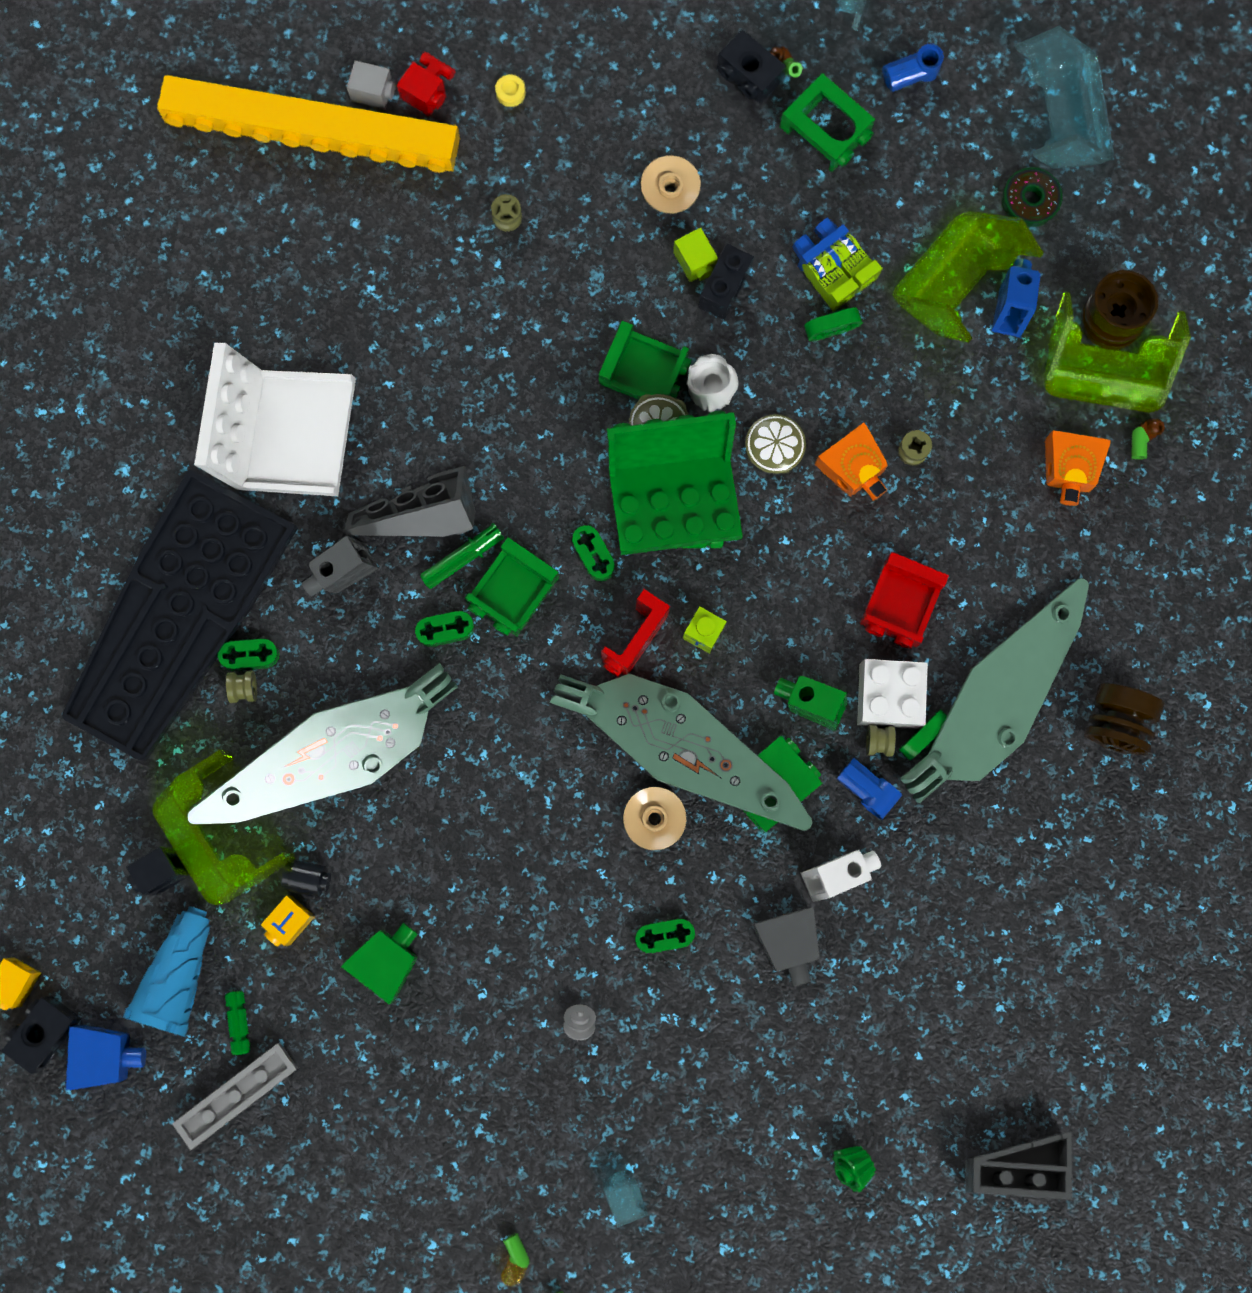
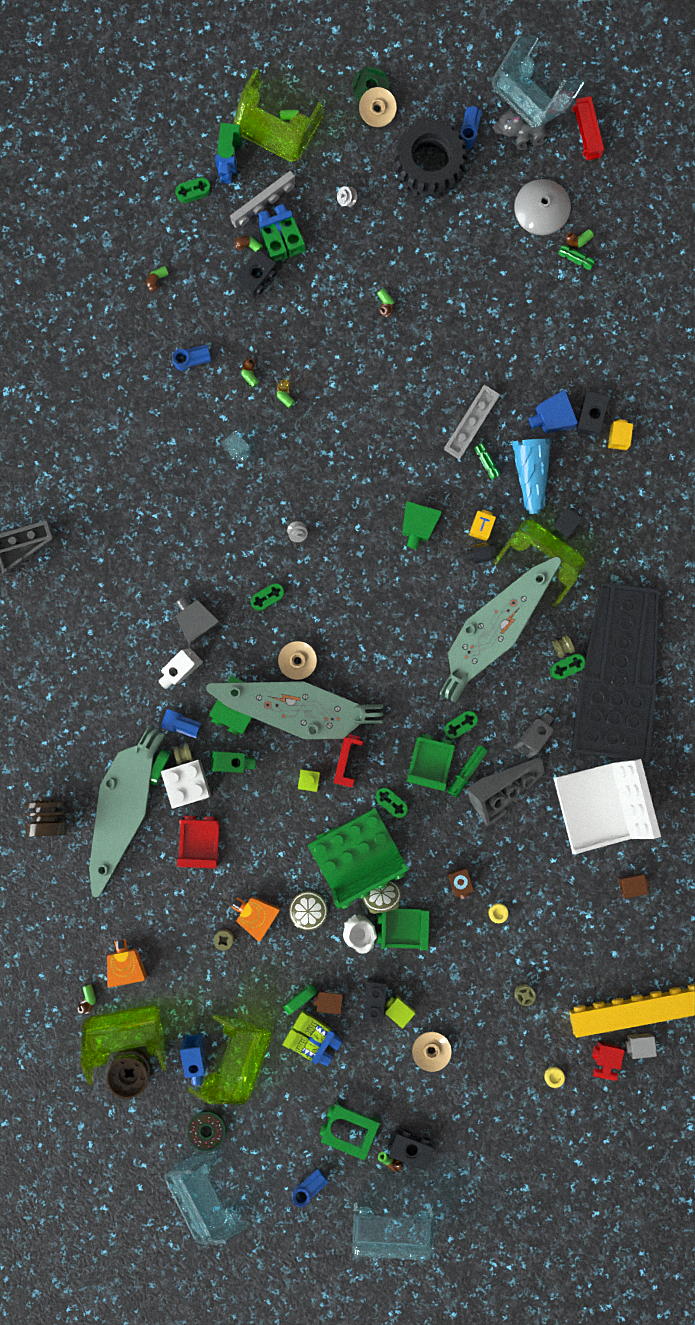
camera: 165 degrees right, 5 degrees up
green piece [833,1146,876,1192] -> none
none -> reddish brown brick [314,989,343,1014]
none -> reddish brown brick [447,867,474,899]
none -> light yellow tile [488,903,508,923]
none -> reddish brown brick [618,873,650,899]

